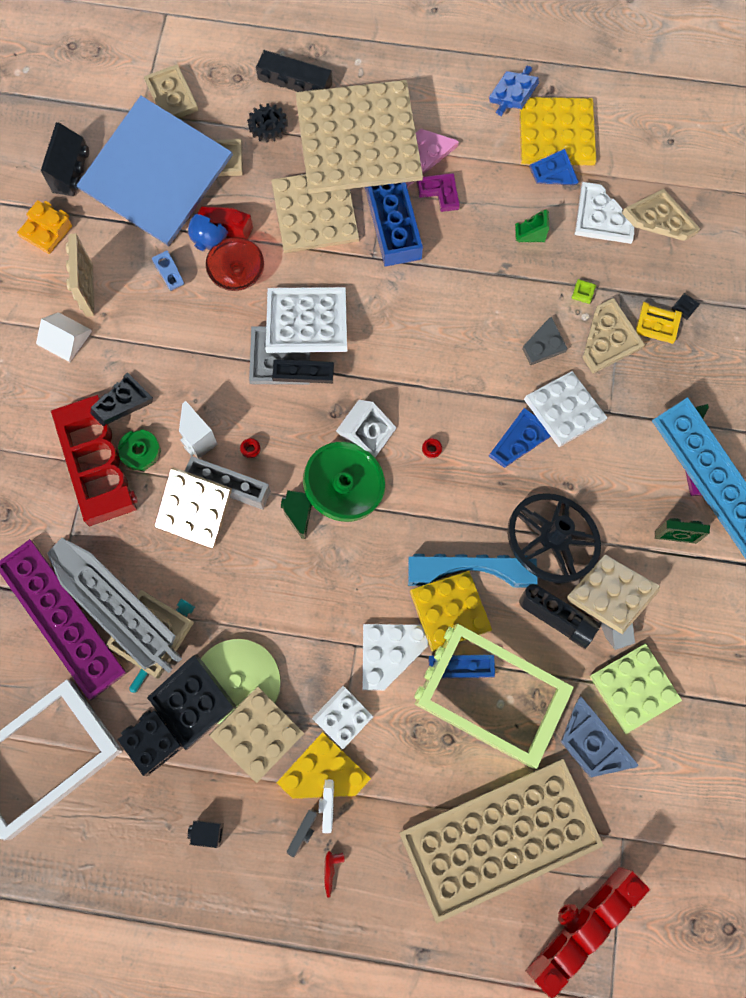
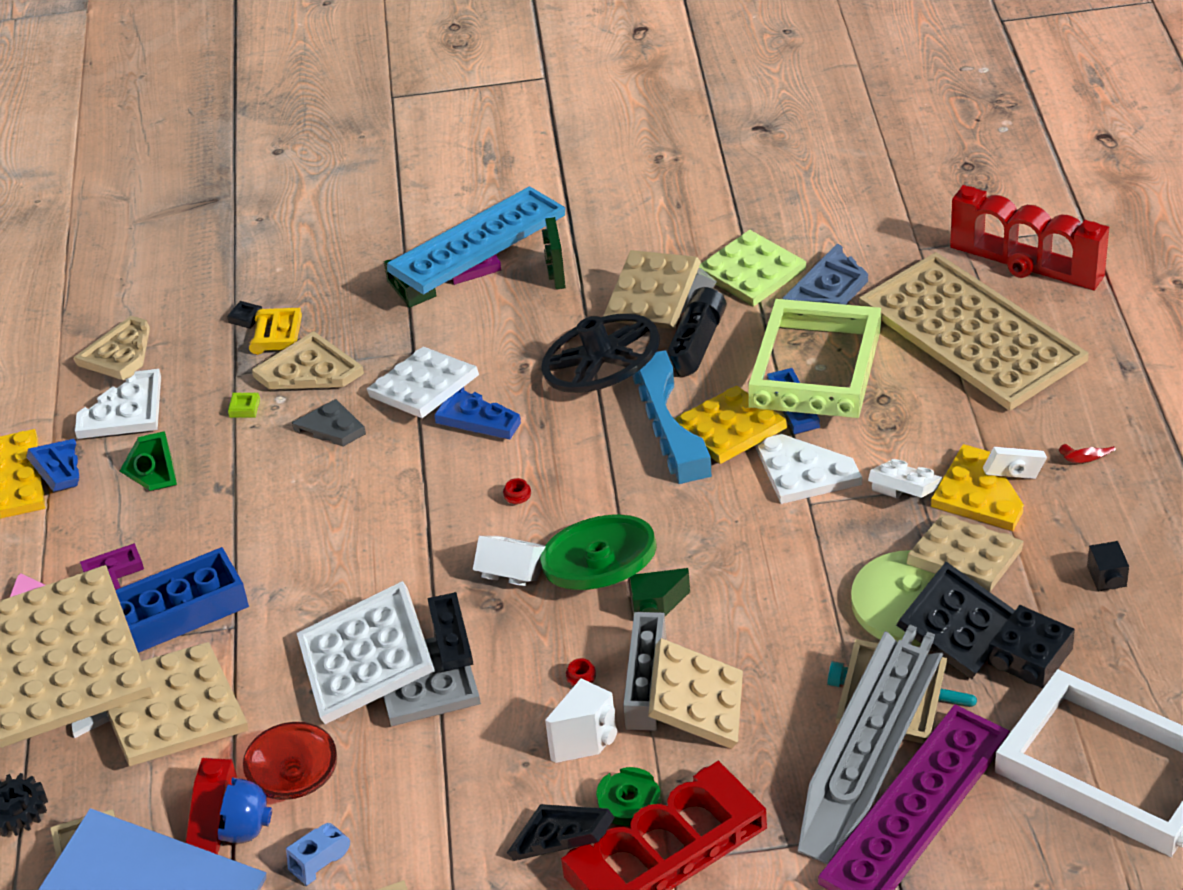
camera: 100 degrees left, 30 degrees down
dark grey plate [286,809,319,858] -> none

